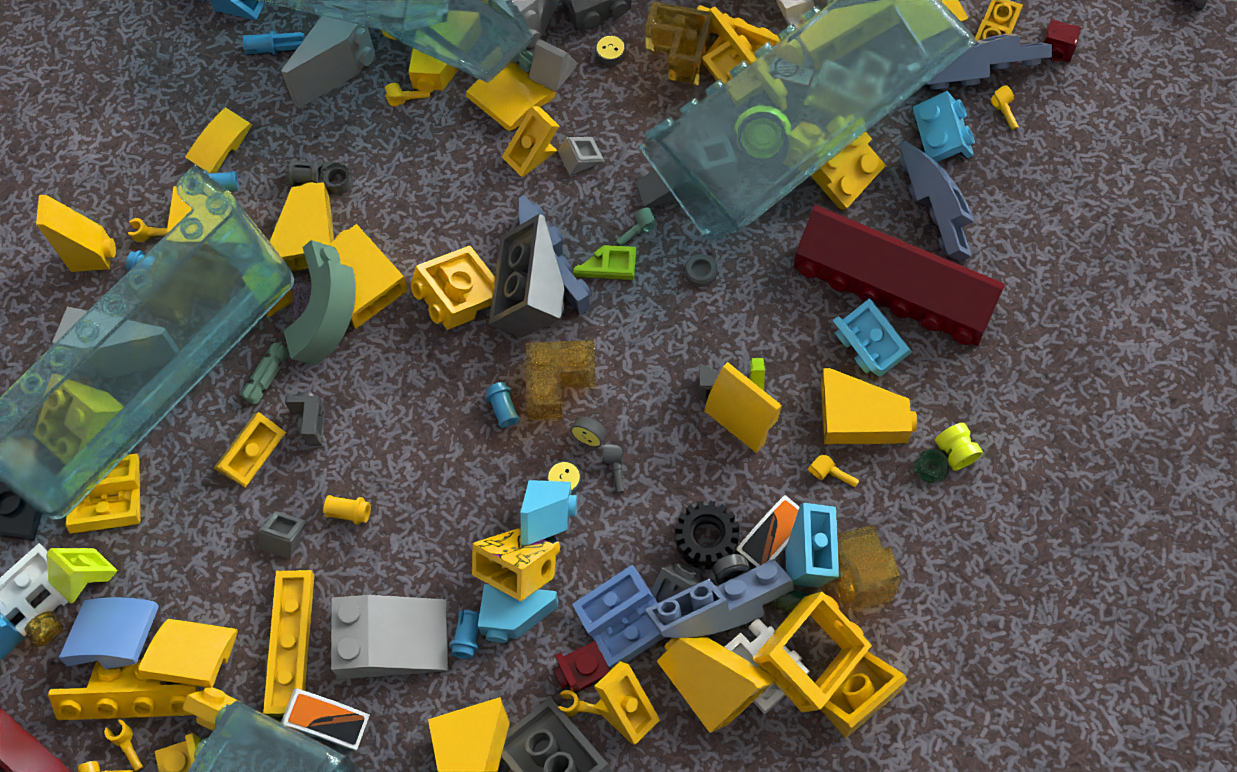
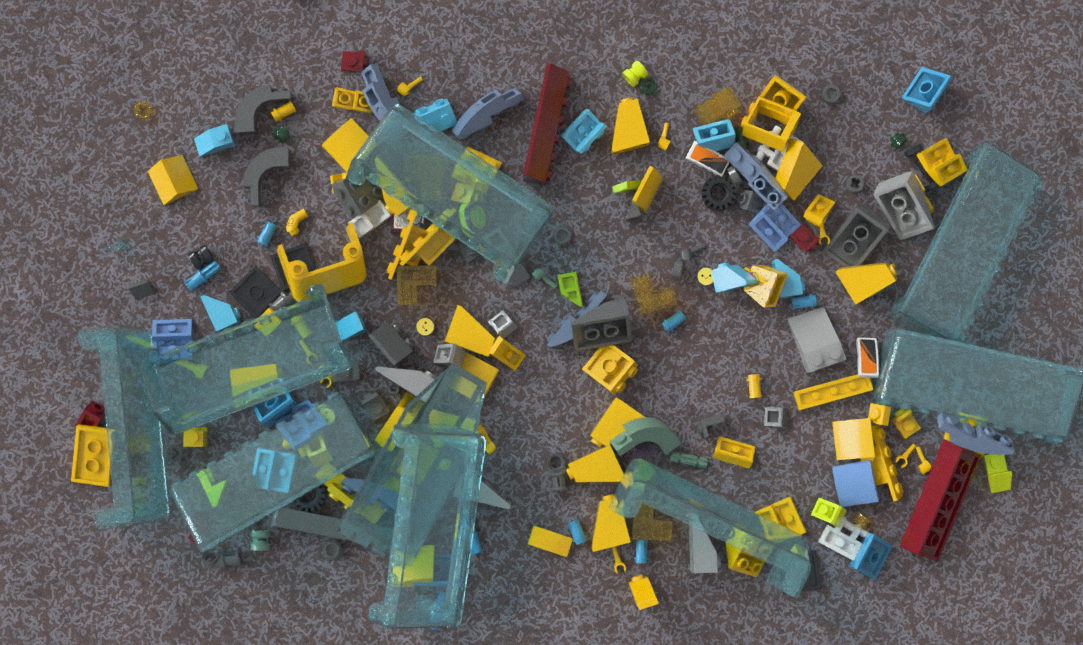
camera: 115 degrees left, 20 degrees up
none -> yellow slope [445,305,495,357]

